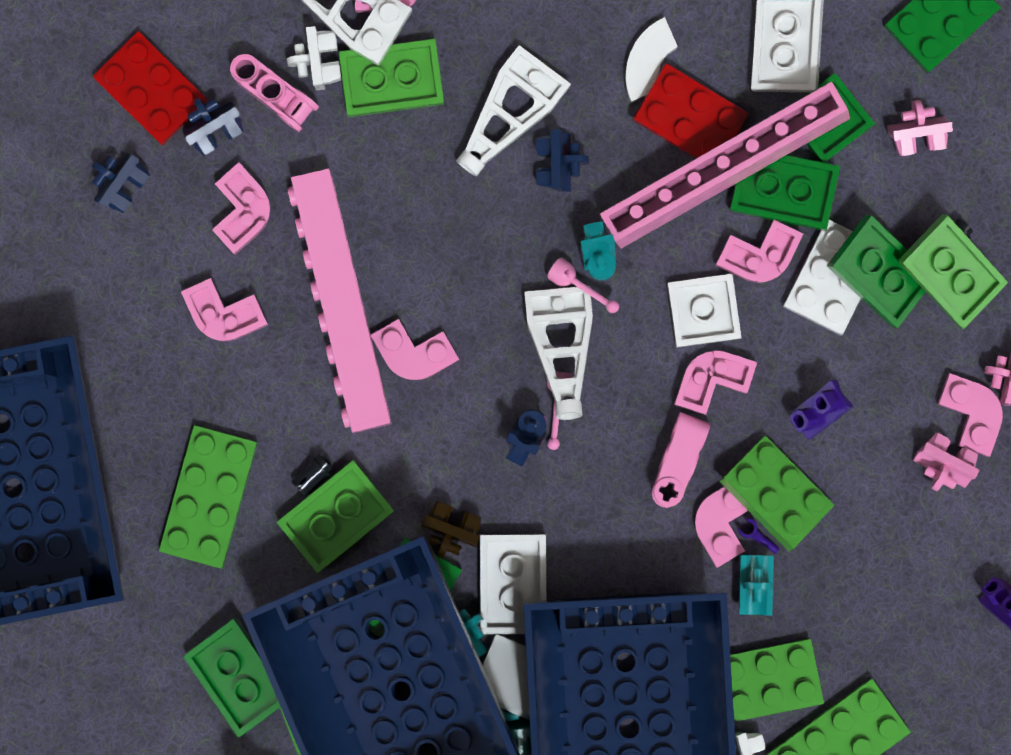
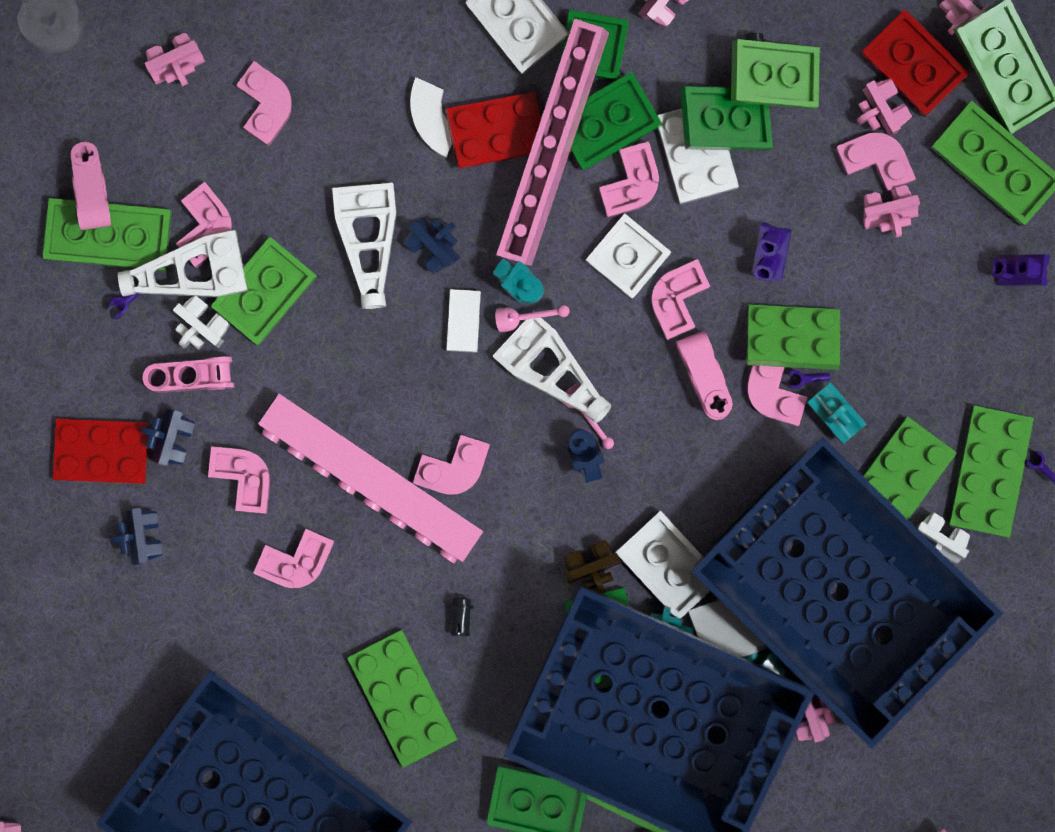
camera: 45 degrees left, 0 degrees up
bright green plate [276,460,395,573] -> none
none -> white tile [447,289,481,353]

